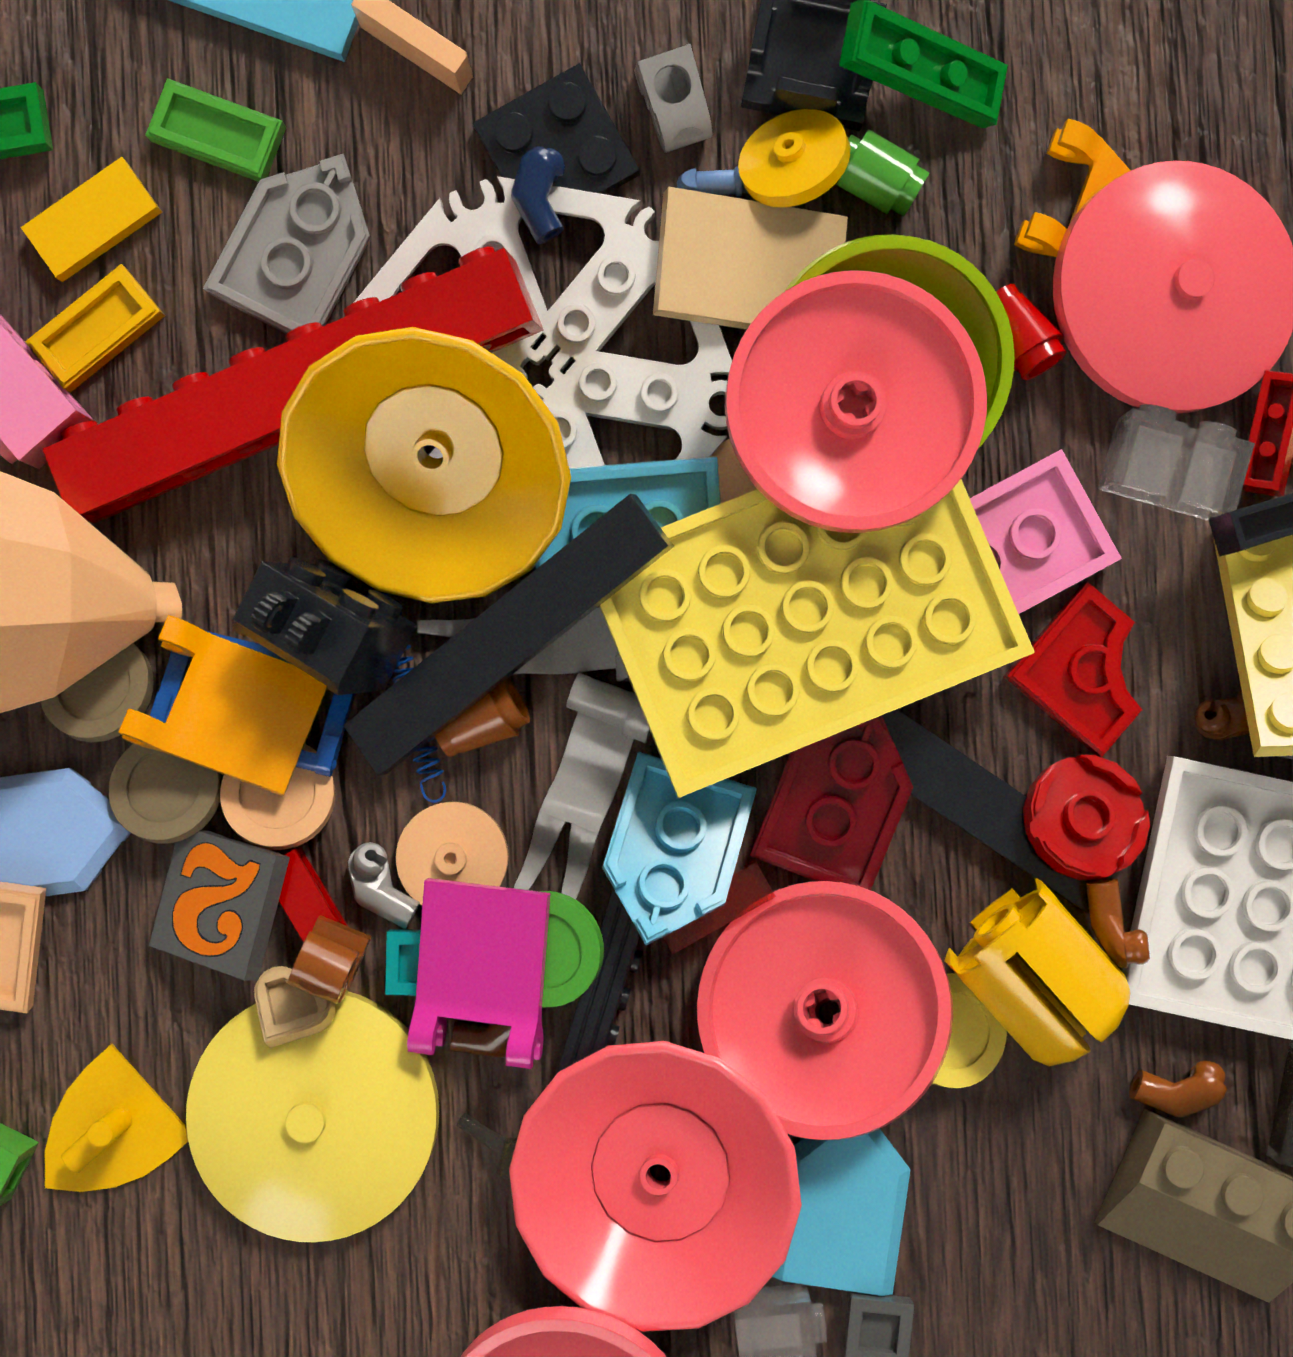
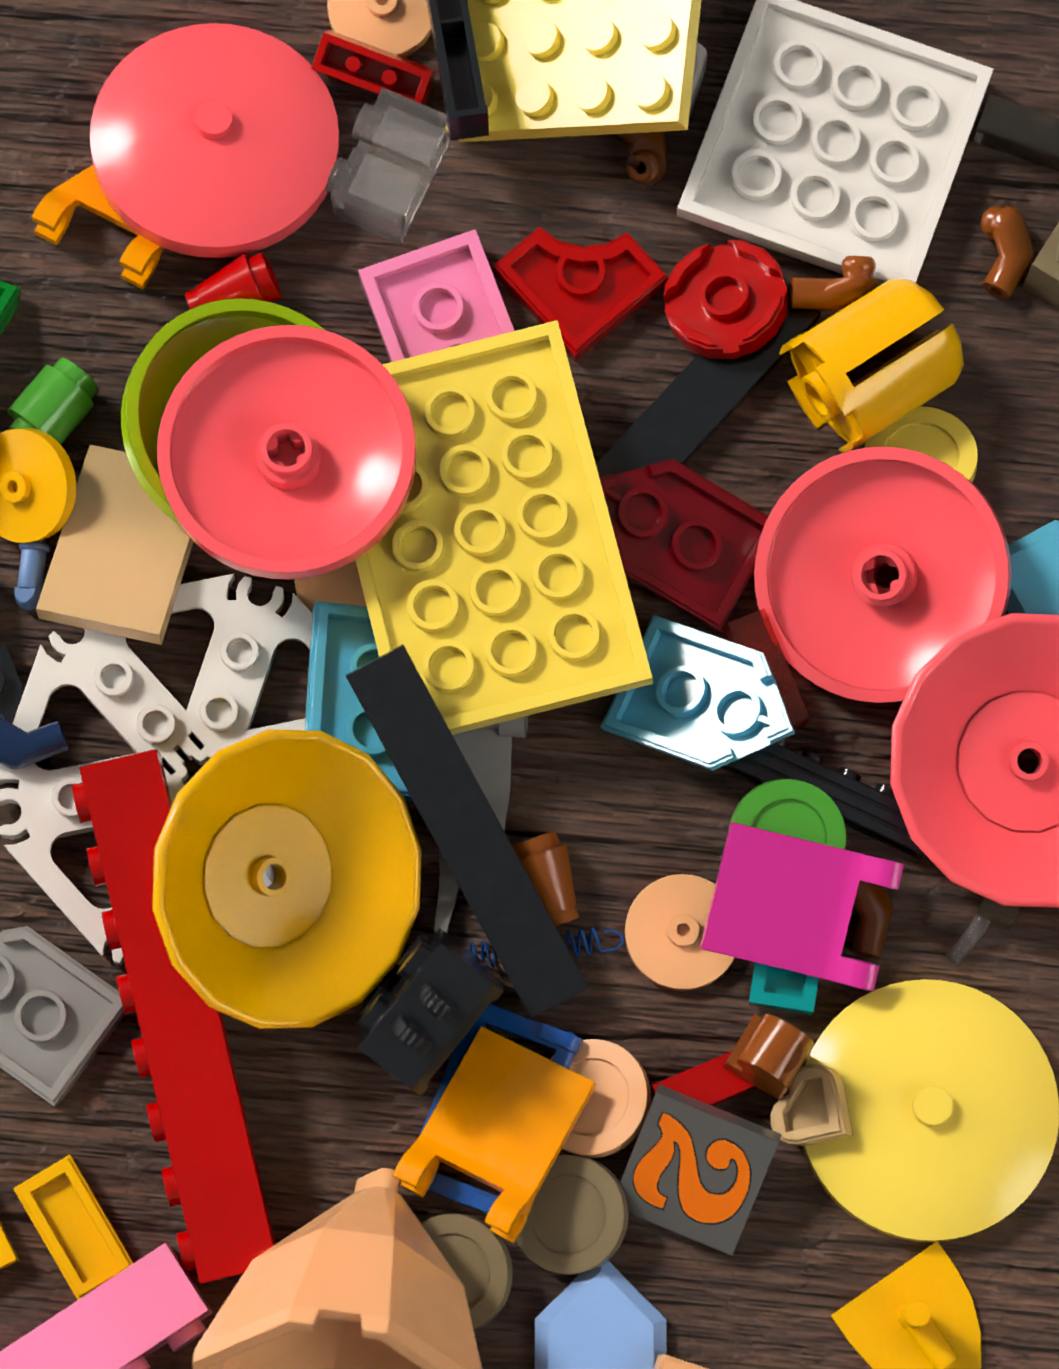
camera: 85 degrees left, 10 degrees down
light grey arm [348,842,420,930] -> none
light grey flag [514,673,651,899] -> none

